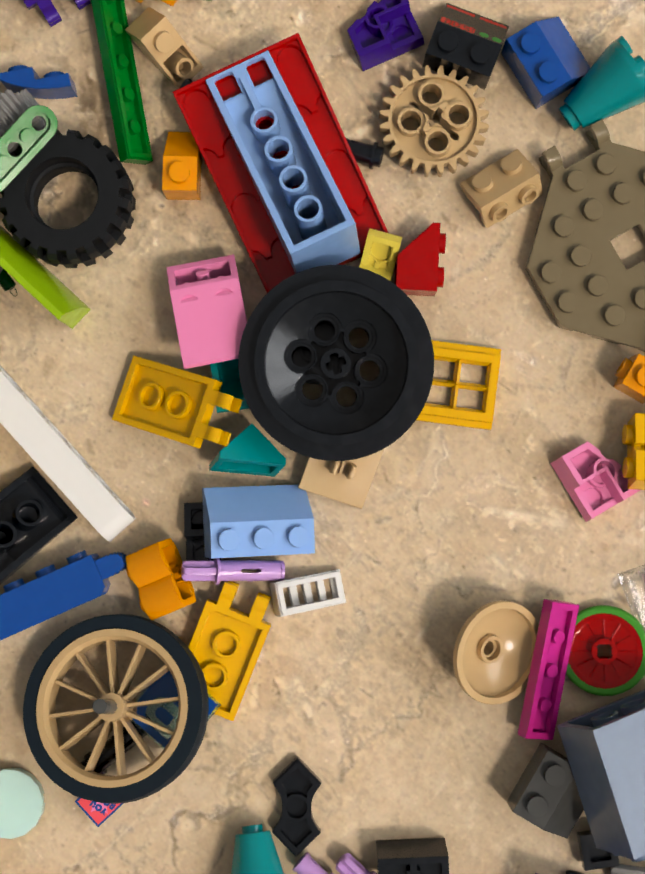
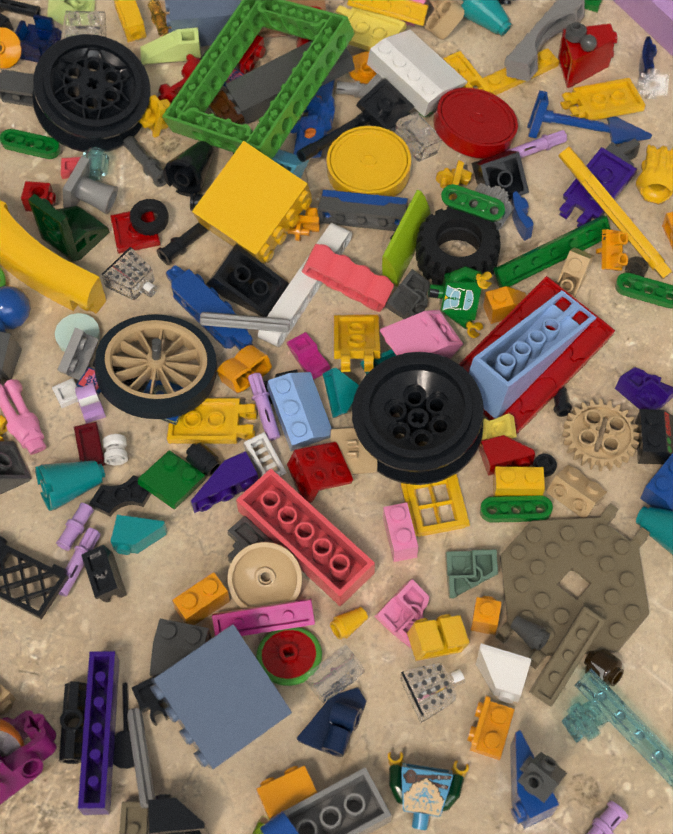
camera: 70 degrees right, 25 degrees down
none -> white tile [52,378,78,408]
none -> light grey bracket [58,328,99,380]
none -> dark red tile [74,422,105,466]
none -> lavender leg [75,382,106,424]
none -> white wheel [103,434,128,466]
none -> teal slope [110,515,167,555]
none -> green plate [138,450,205,510]
none -> light orange brick [172,572,230,625]
none -> black brick [186,442,221,476]
none -> dark purple slope [191,451,258,513]
none -> light grey axle [200,312,290,332]
none -> dark grey hinge [228,516,274,563]
none -> coral brick [236,469,375,607]
none -> dark pink slope [287,332,330,380]
none -> red bracket [287,442,353,503]
none -> coral brick [302,244,394,312]
none -> yellow cone [330,607,368,640]
none -> bright pink brick [383,503,418,562]
none -> dark grey slope [385,269,430,319]
none -> green torso [428,266,492,338]
none -> sand green slope [445,549,498,599]
none -> green plate [480,496,553,523]
none -> yellow brick [493,467,545,497]
none -> black plate [533,454,557,477]

